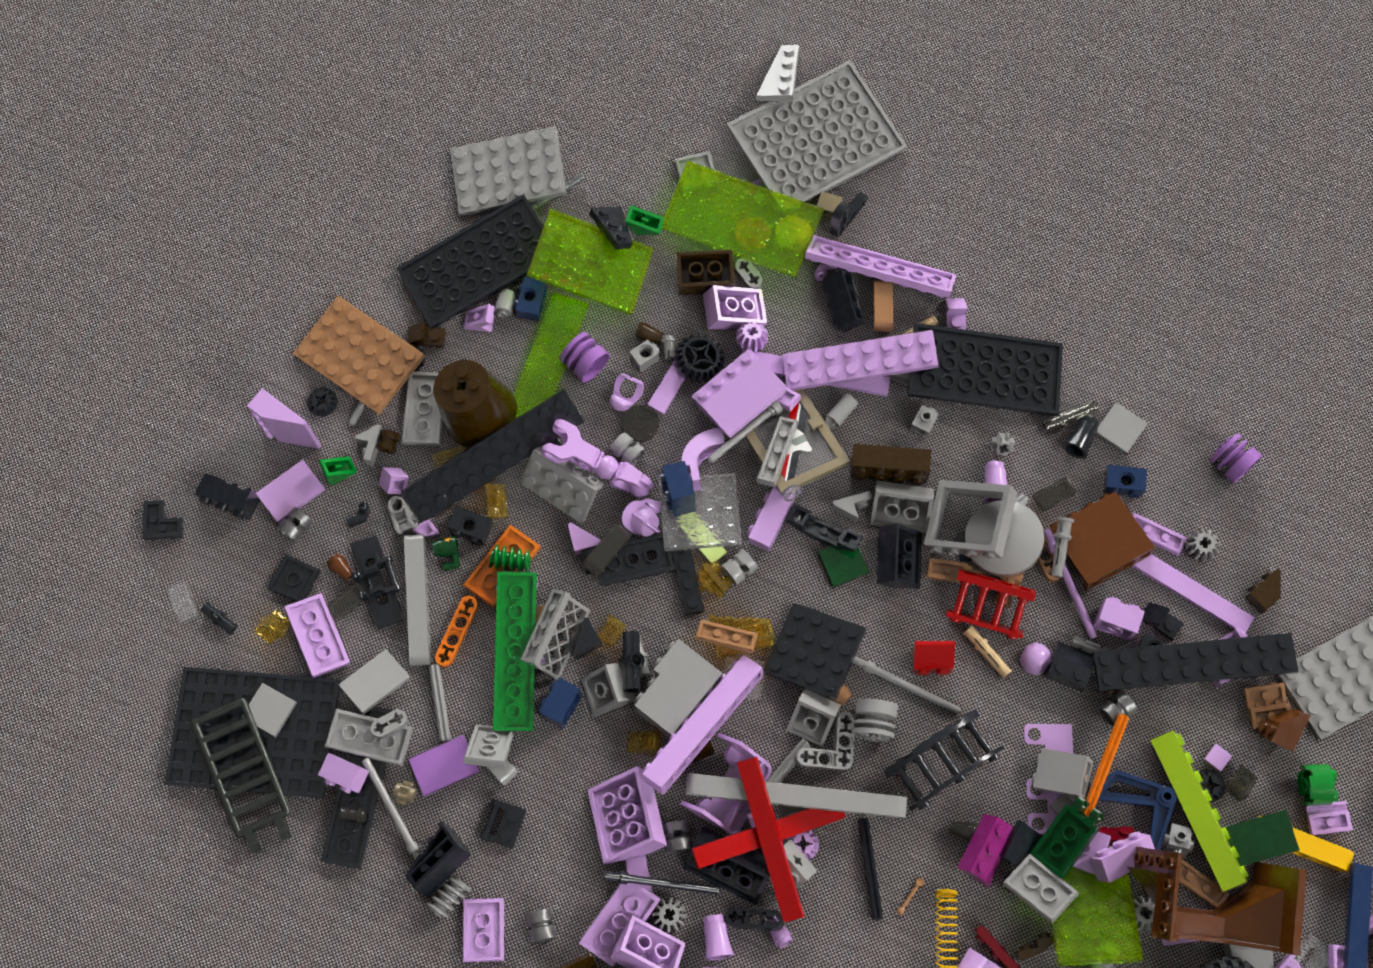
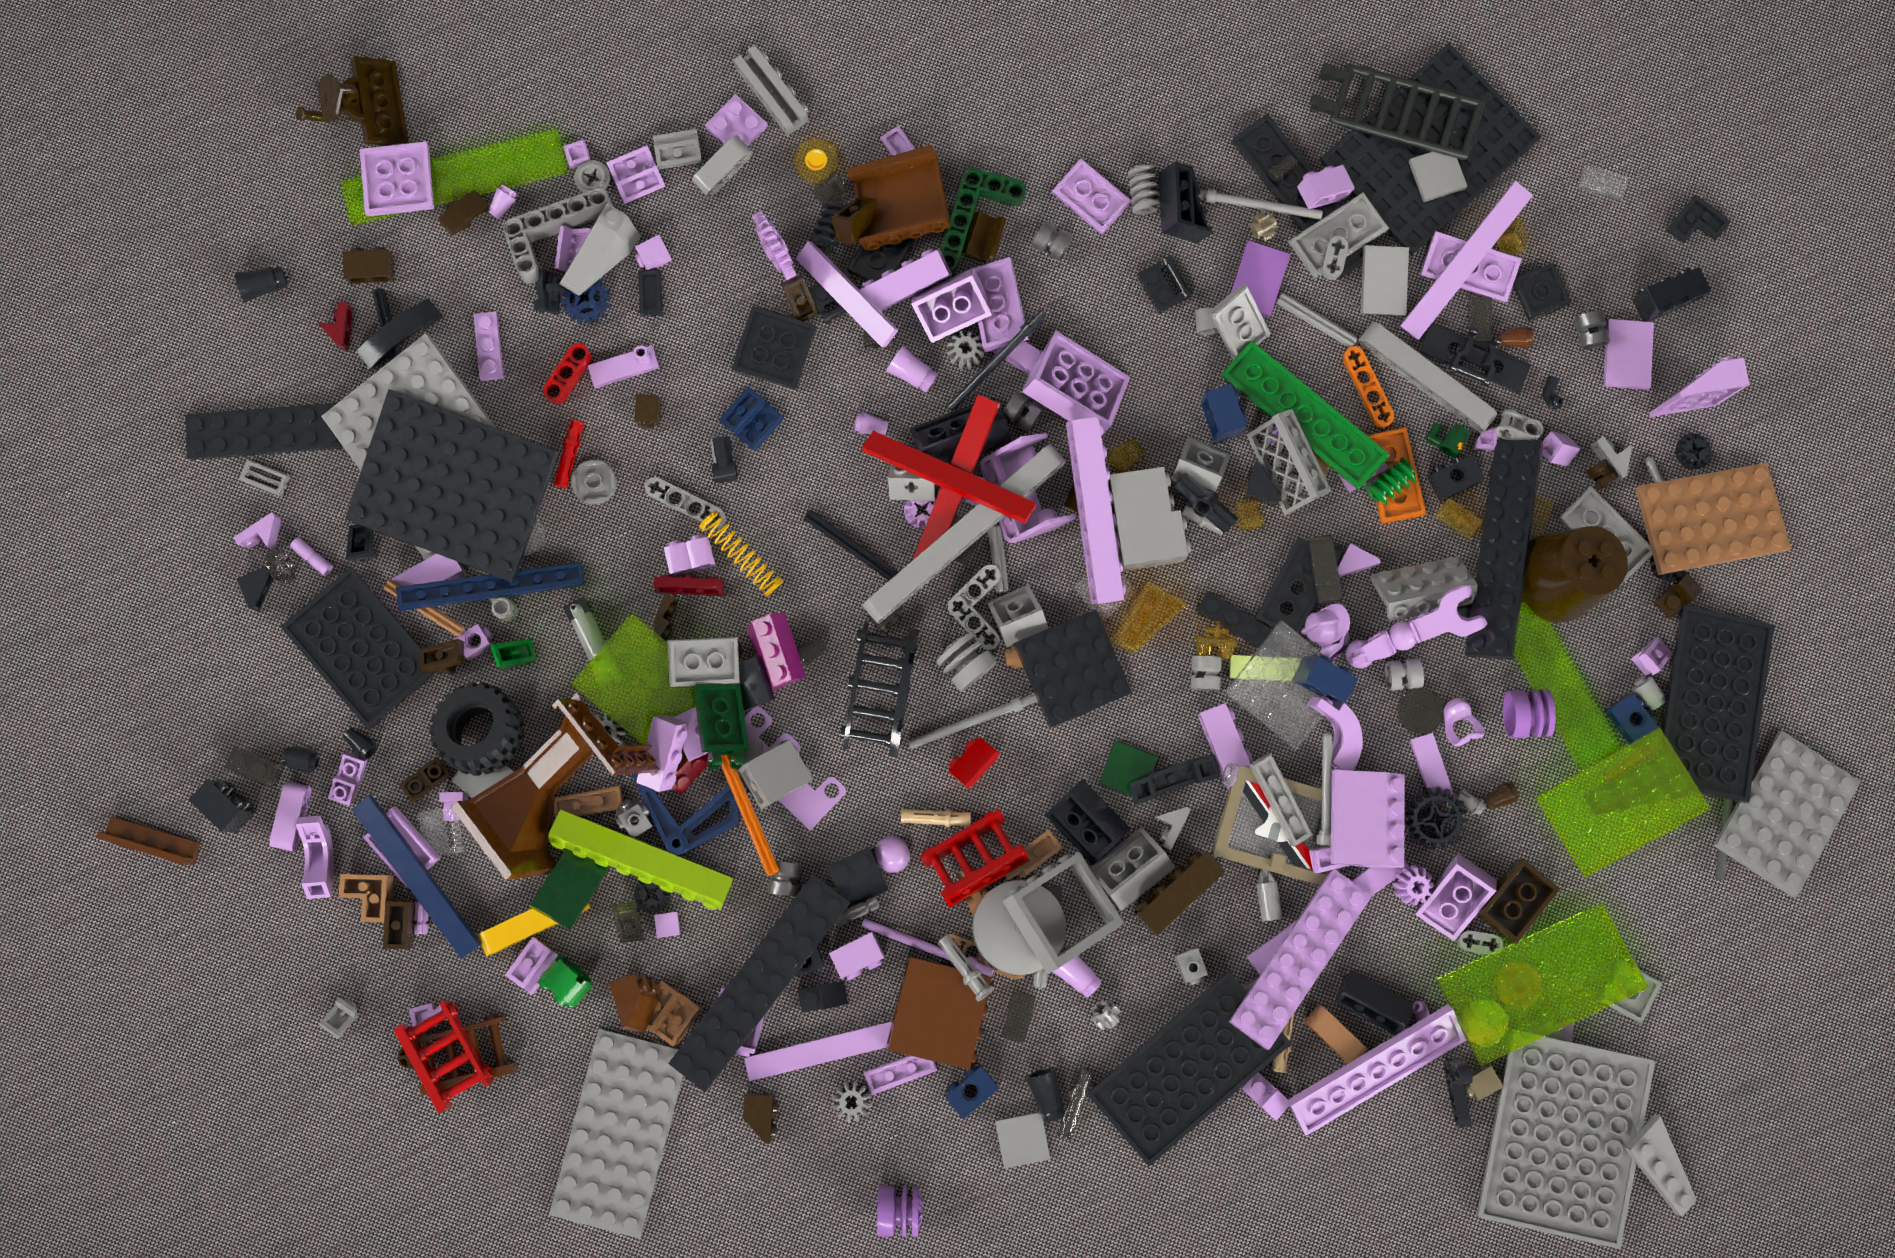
camera: 130 degrees right, 10 degrees up
black pin [200,602,238,635] -> none
green slope [318,456,357,486] -> none
black wing [589,206,633,249] -> none
green slope [625,205,664,235] -> none
light grey brick [629,340,660,372] -> none
medium nougat tile [695,619,758,654] -> none
black beam [725,908,785,931] -> none
medium nougat hinge [897,878,924,915] -> none
none -> lavender tile [1399,181,1533,340]

